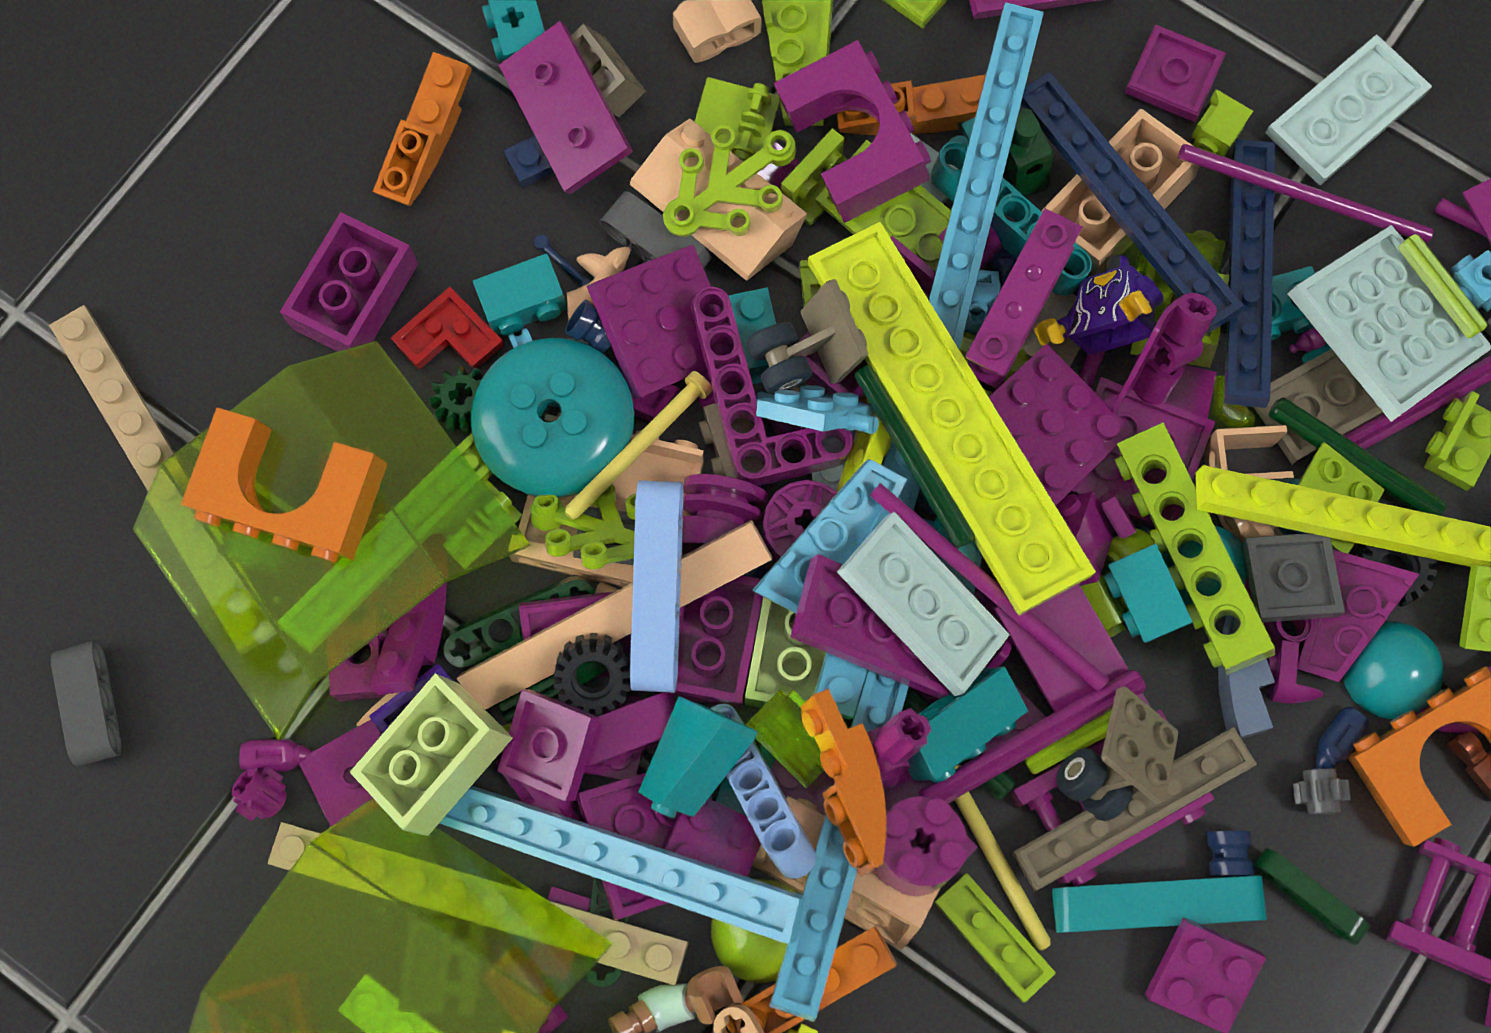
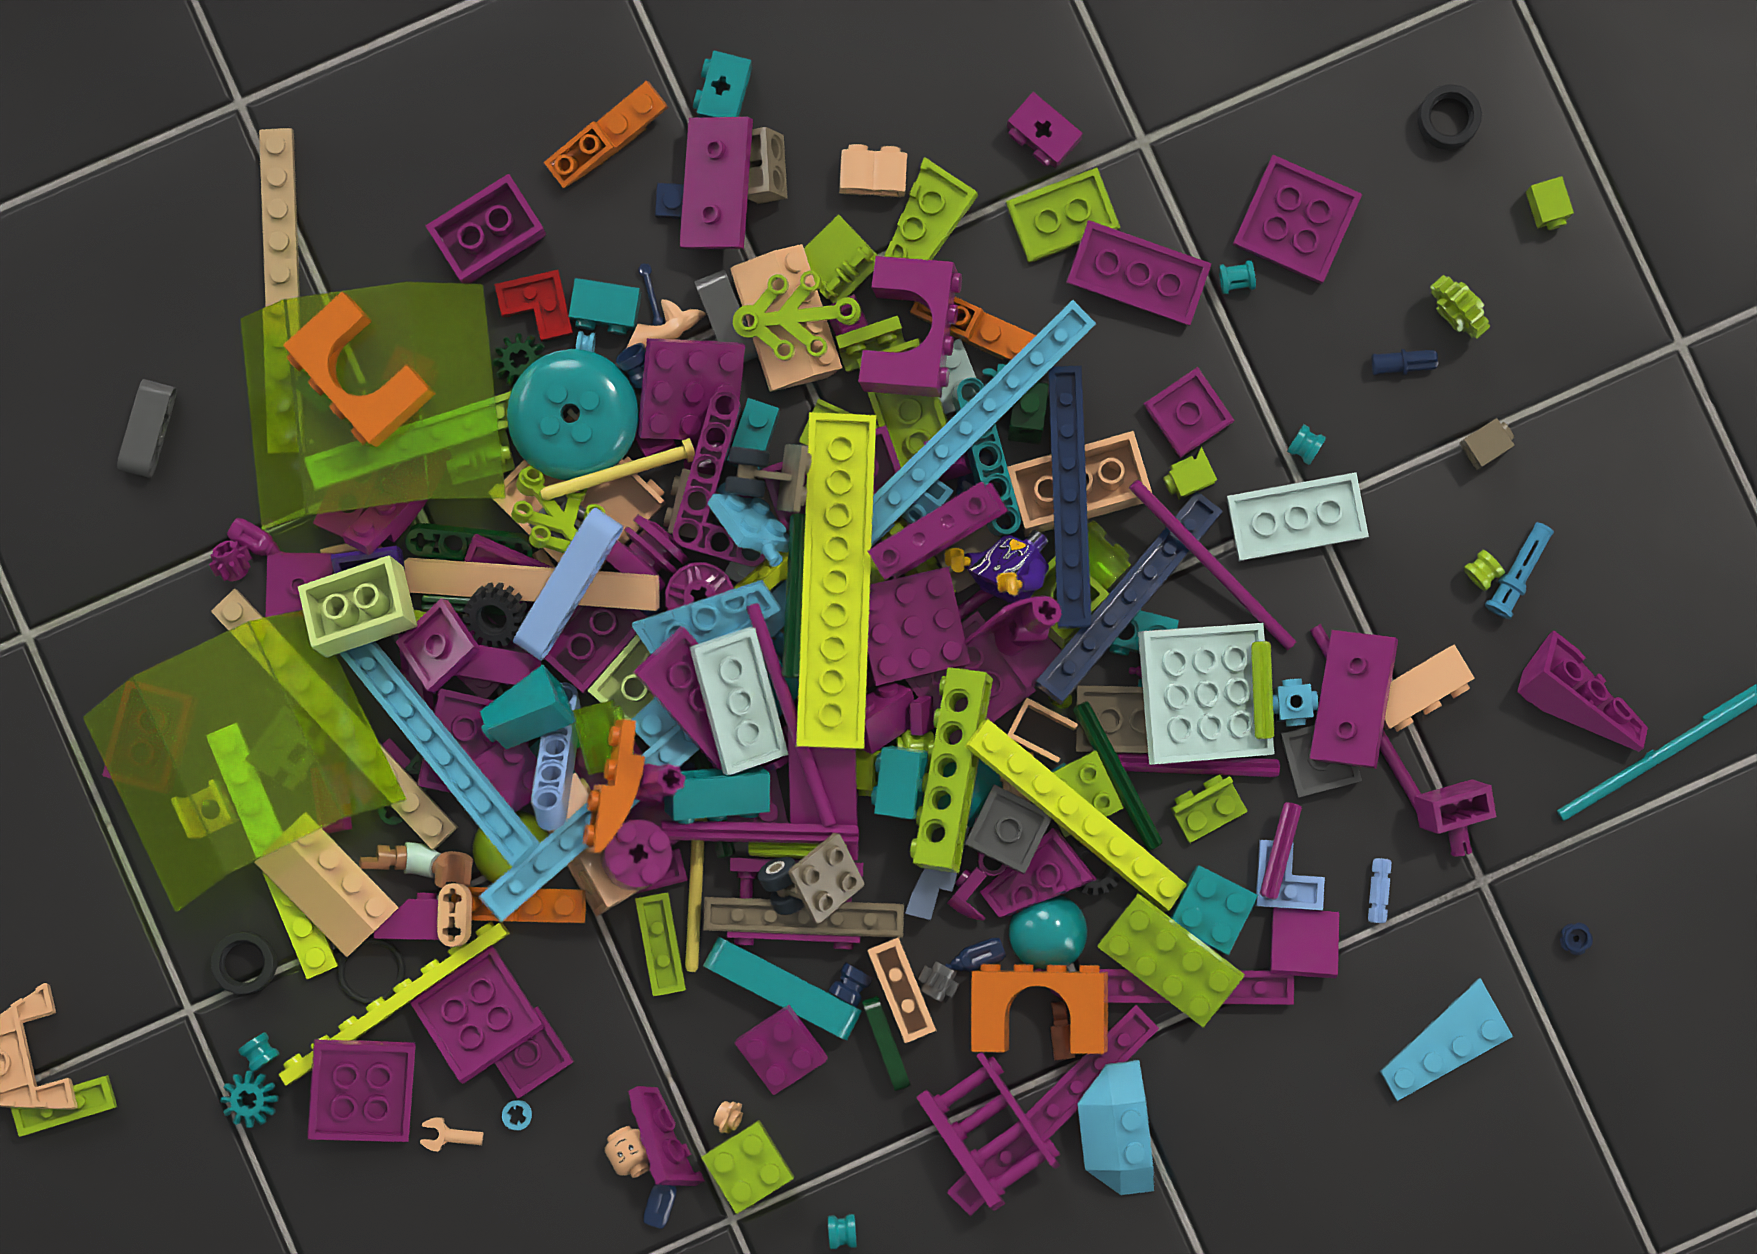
camera: 30 degrees right, 10 degrees up
none -> light nougat brick [868,938,936,1043]
none -> teal wheel [1287,424,1326,465]

